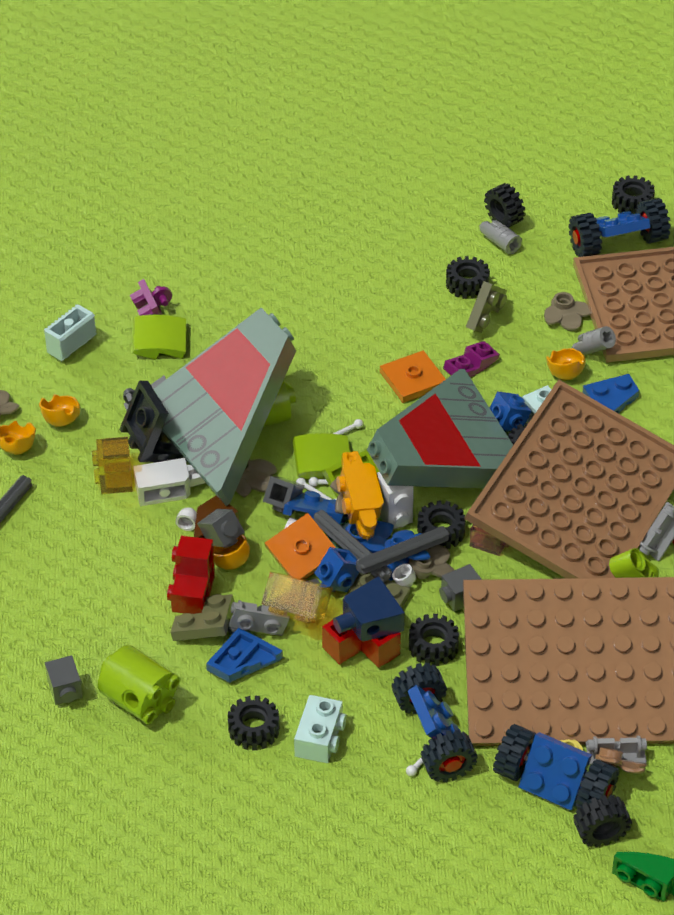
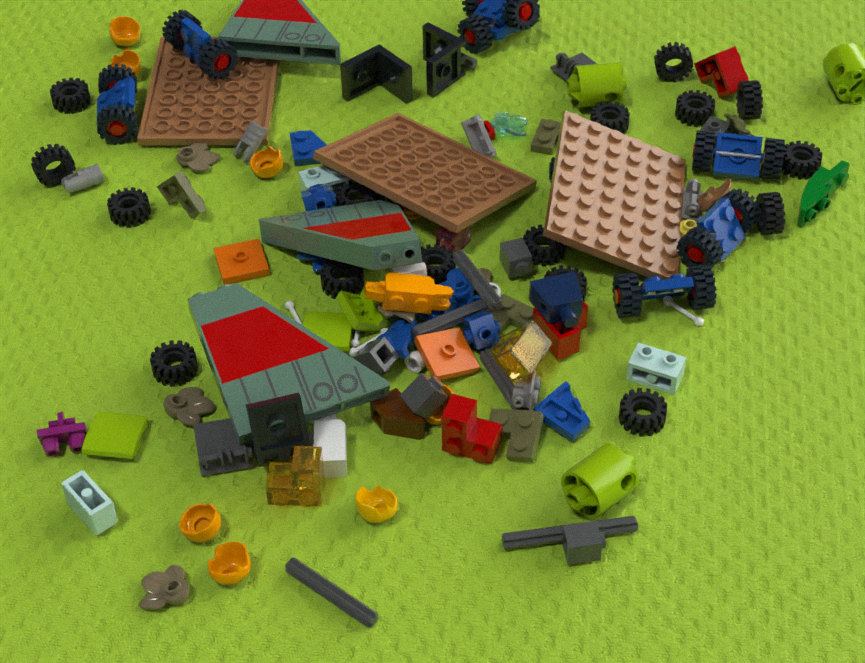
camera: 80 degrees left, 0 degrees up
white hinge [175,508,197,531] -> none
magenta slope [443,341,500,377] -> none
lime piece [609,548,659,578] -> none
none -> yellow hair [355,485,398,523]
none -> dark grey axle [502,516,638,550]

